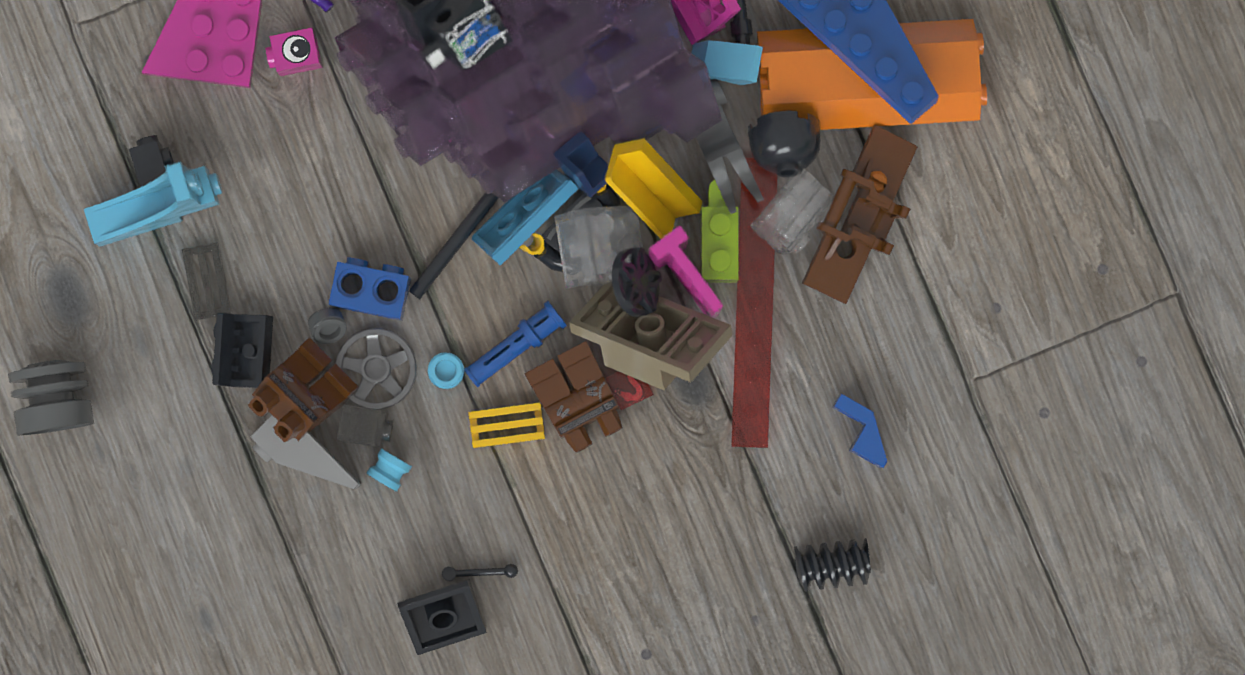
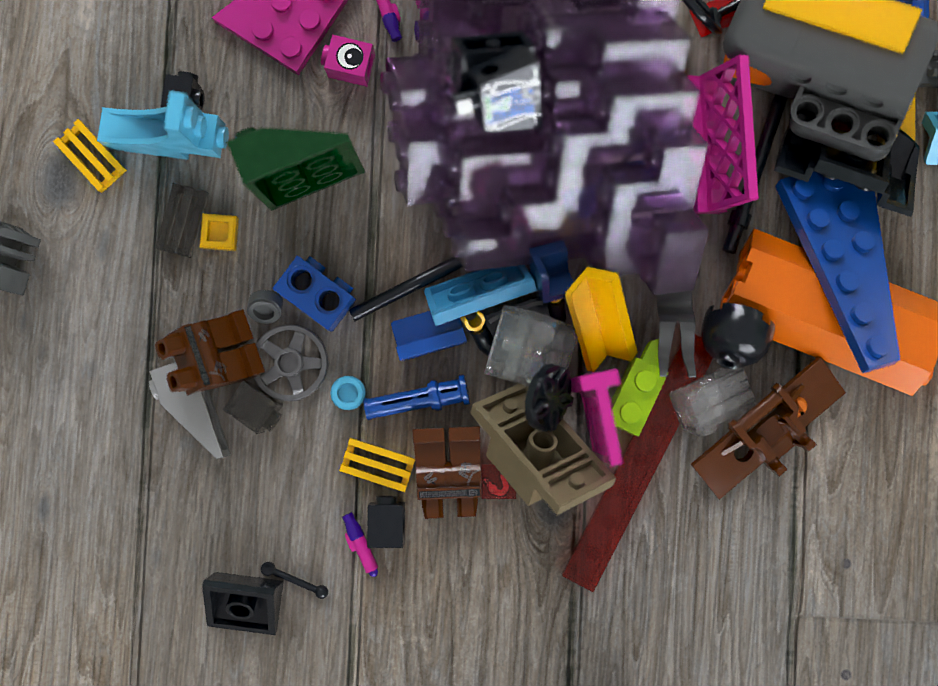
camera: 30 degrees right, 0 degrees up
black bracket [211,312,273,388] -> none
medium azure wheel [366,448,412,491] -> none
medium azure slope [687,40,763,85] -> none
blue slope [832,394,887,468] -> none
none -> yellow tile [53,119,127,193]
none -> yellow tile [200,213,239,251]
none -> dark green slope [226,127,365,211]
none -> piece [342,512,379,577]
none -> black brick [367,496,405,548]
none -> blue panel [391,311,467,362]

